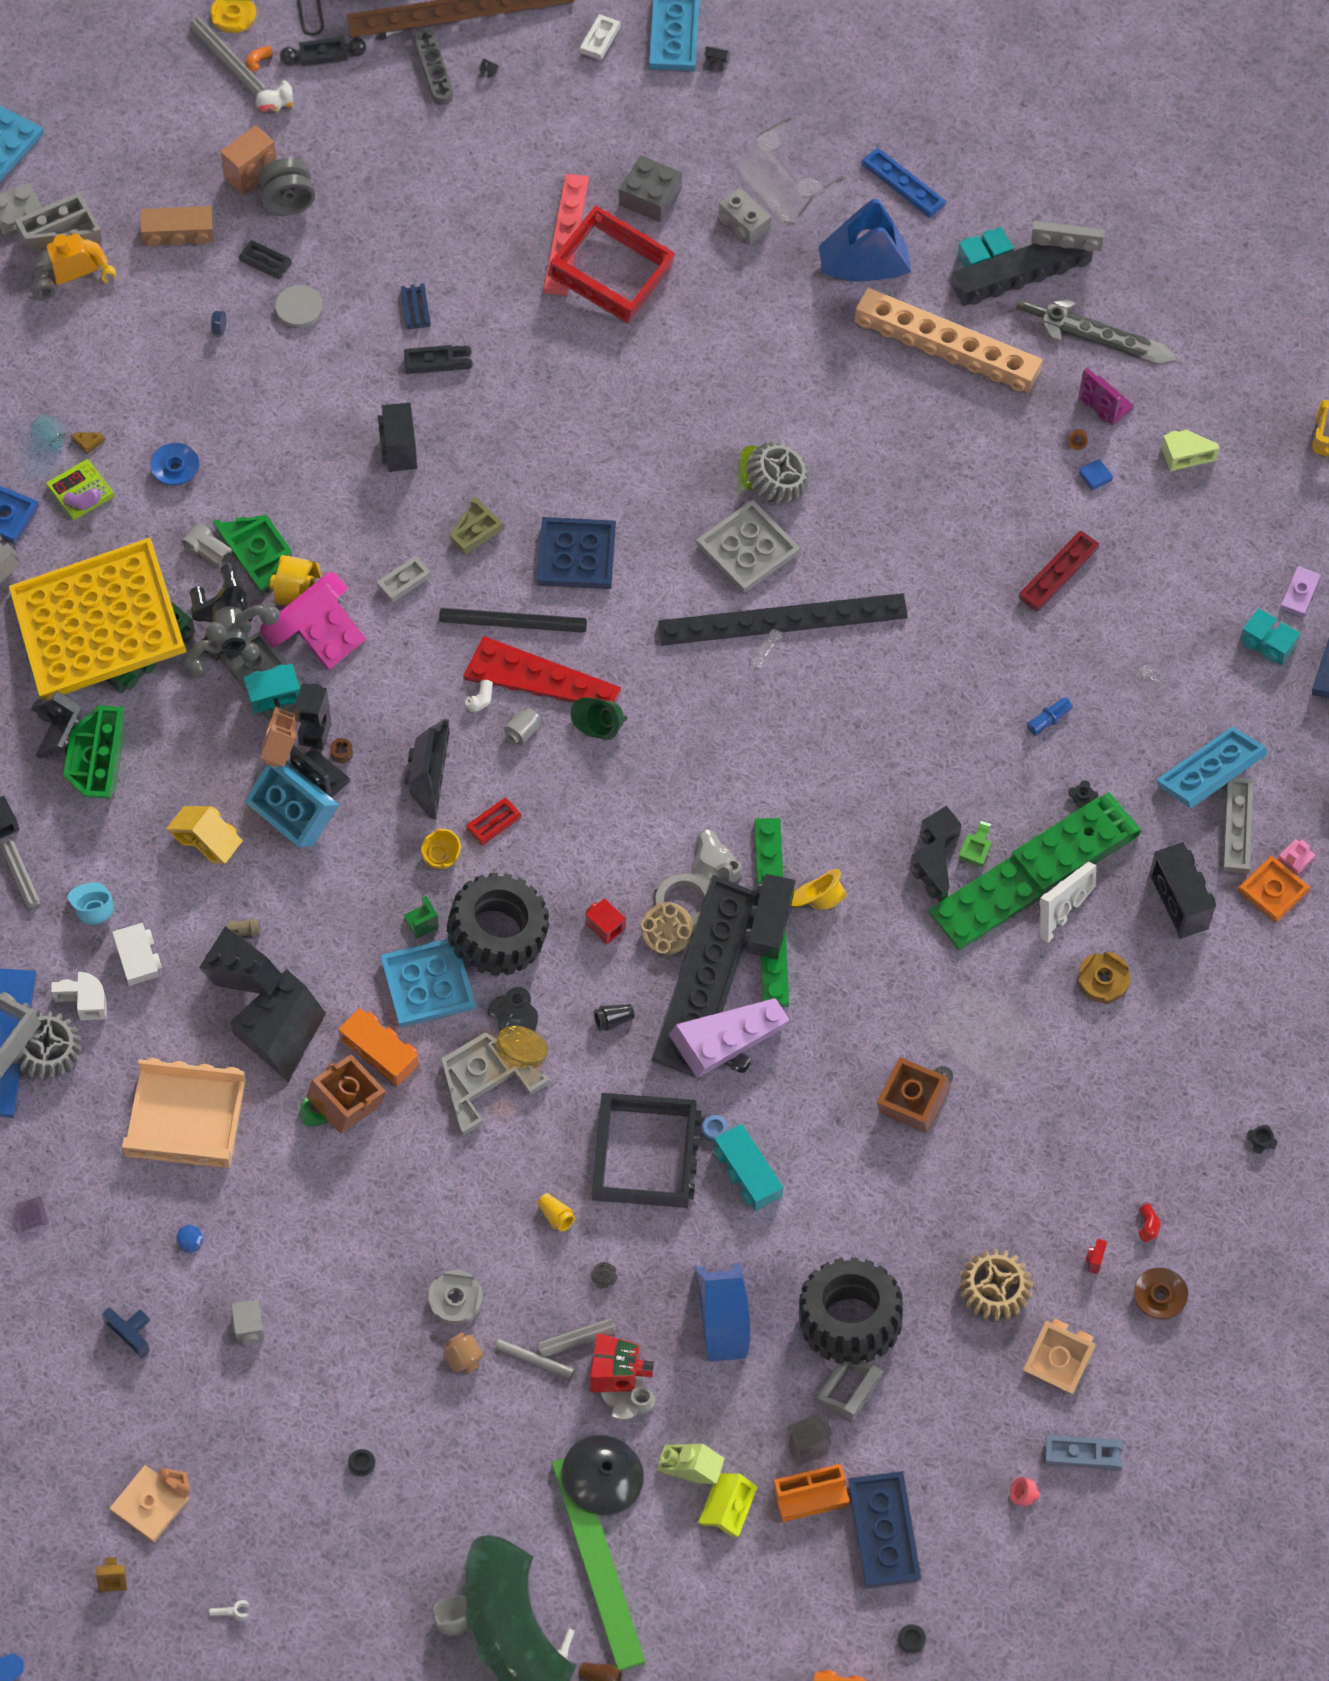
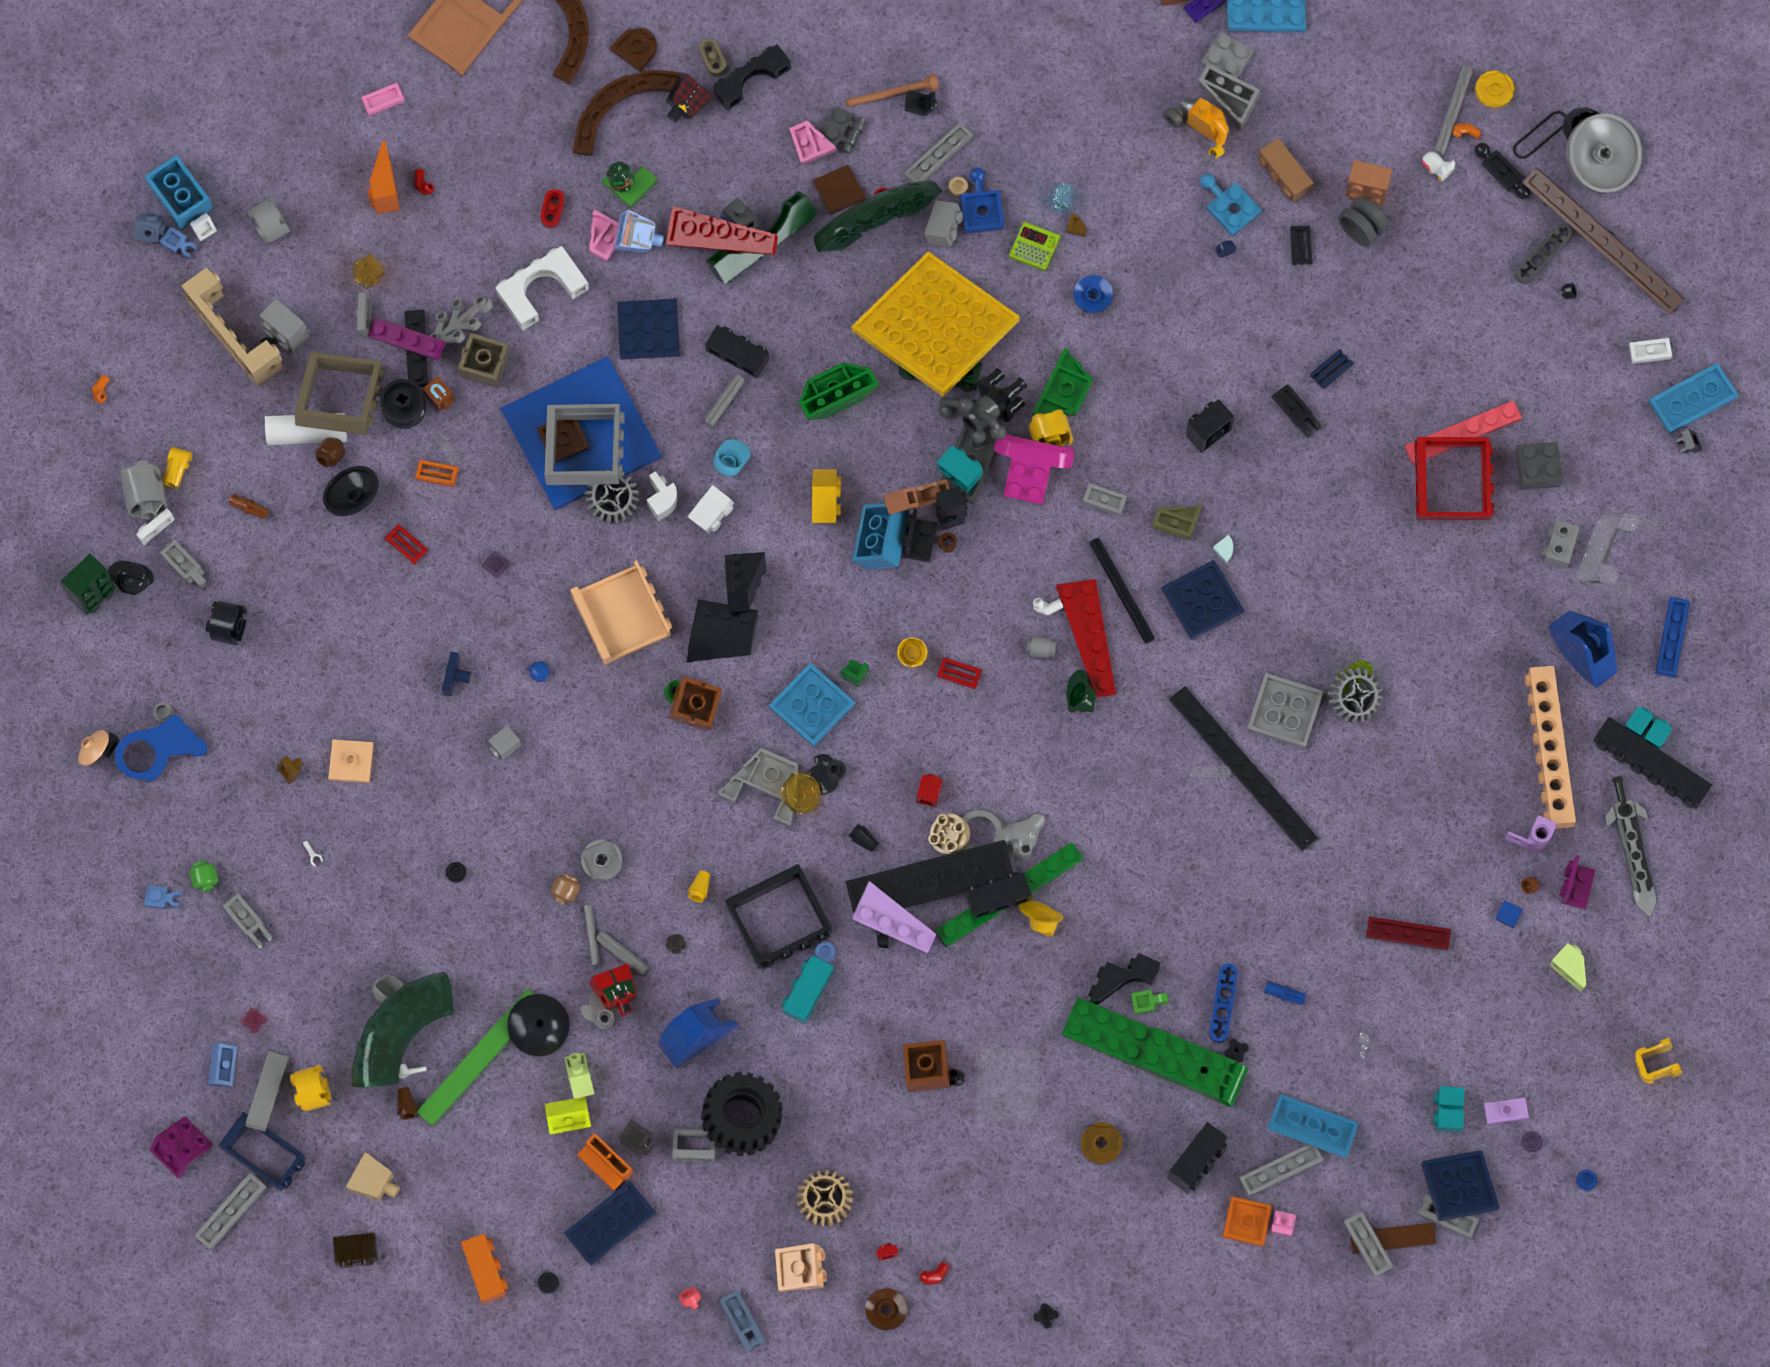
camera: 60 degrees right, 10 degrees up
black bracket [31,691,82,758] -> none
medium lavender arm [63,488,101,510] -> none
nougat tile [157,1468,190,1498] -> none
light grey piece [181,523,233,568] -> none
dark tan pin [227,917,260,938] -> none
light grey tile [275,285,323,329] -> none
orange brick [338,1007,419,1087] -> none
black wedge [405,719,450,820] -> none
black tyre [446,873,549,976] -> none
light grey plate [1031,221,1105,252] -> none
white wing [1040,862,1097,943] -> none
none -> dark azure plate [1200,173,1262,237]
none -> blue beam [1209,964,1238,1043]
none -> light aqua tile [1213,535,1233,563]
none -> lavender piece [1505,815,1557,853]

